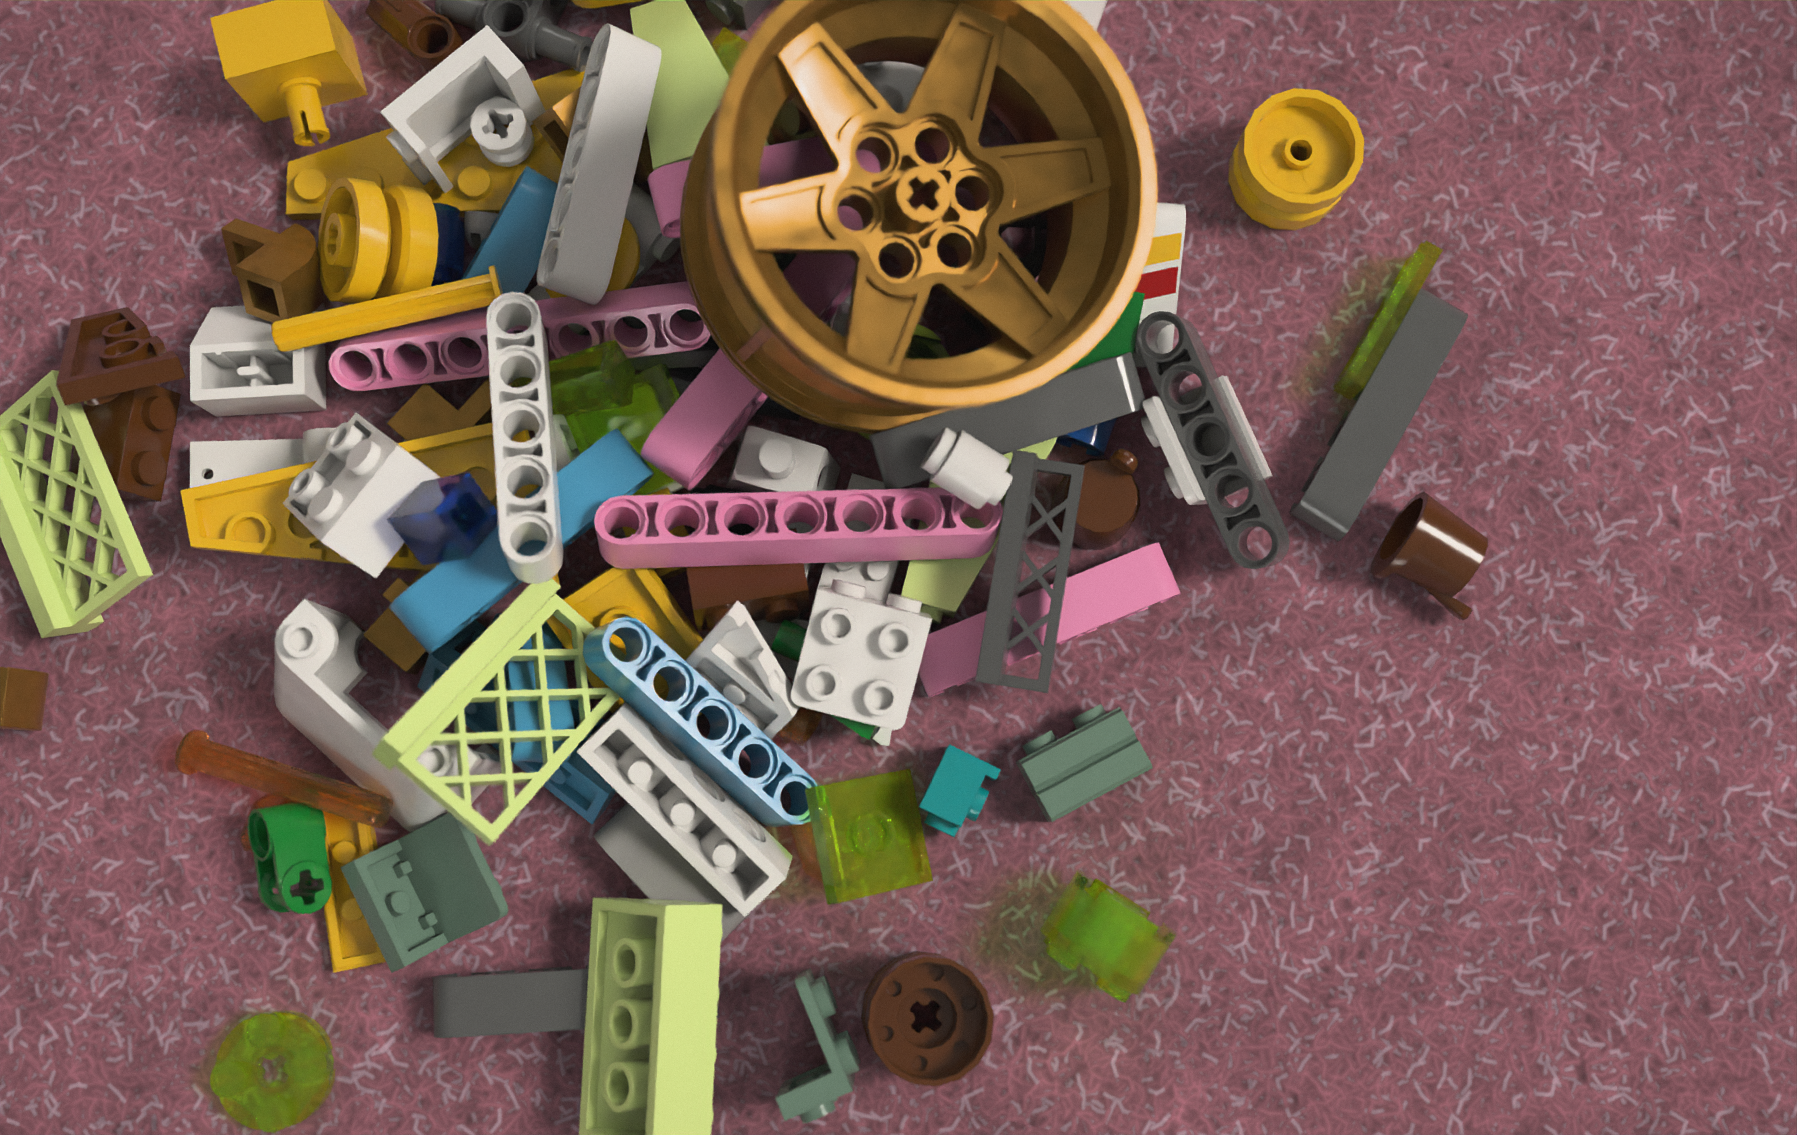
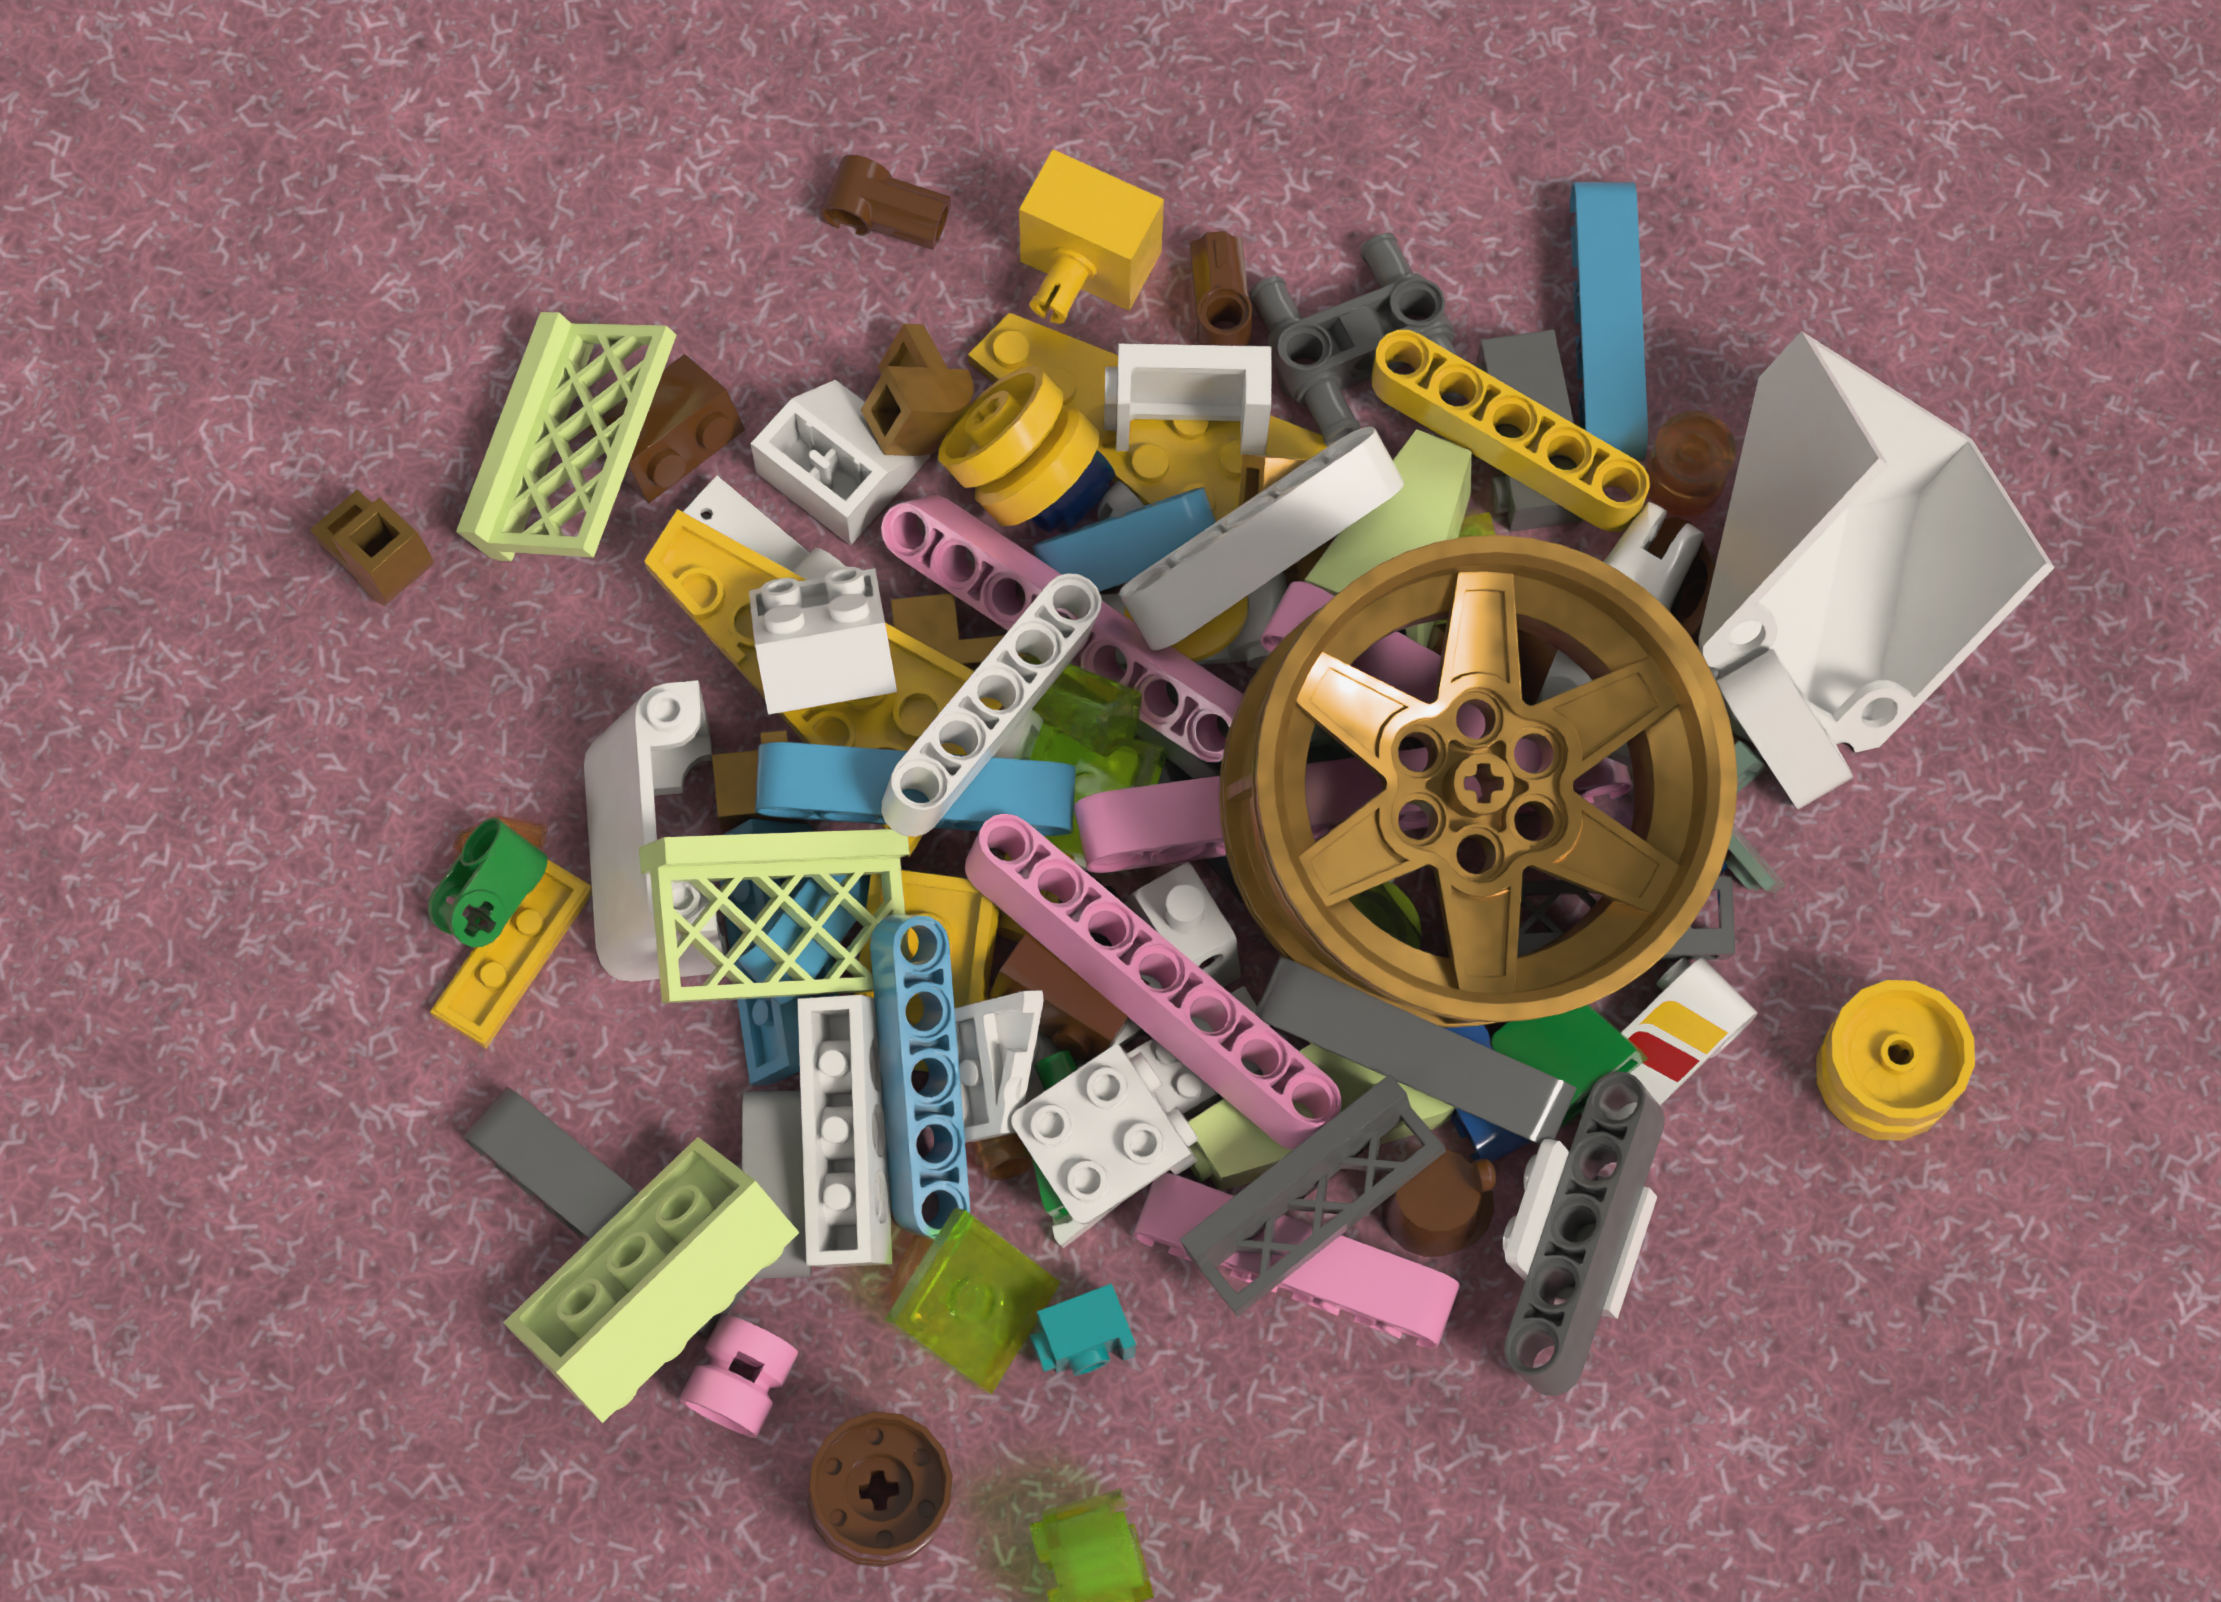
camera: 45 degrees right, 10 degrees down
reddish brown wing [56,307,186,406] -> none
clear orange axle [175,729,394,828] -> none
clear neon green plate [210,1010,335,1133] -> none
yellow axle [271,265,503,352] -> none
sand green bracket [340,812,508,973] -> none
clear blue brick [387,472,499,565] -> none
white wheel [470,97,534,167] -> none
sand green bracket [775,968,861,1124] -> none
white brick [921,427,1013,510] -> none
sand green brick [1016,704,1153,822] -> none
dark grey beam [1289,287,1468,541] -> none
clear neon green tile [1333,240,1443,400] -> none
reddish brown hat [1370,492,1488,620] -> none
none -> bright pink wheel [679,1315,798,1438]
none -> reddish brown piece [820,155,951,250]

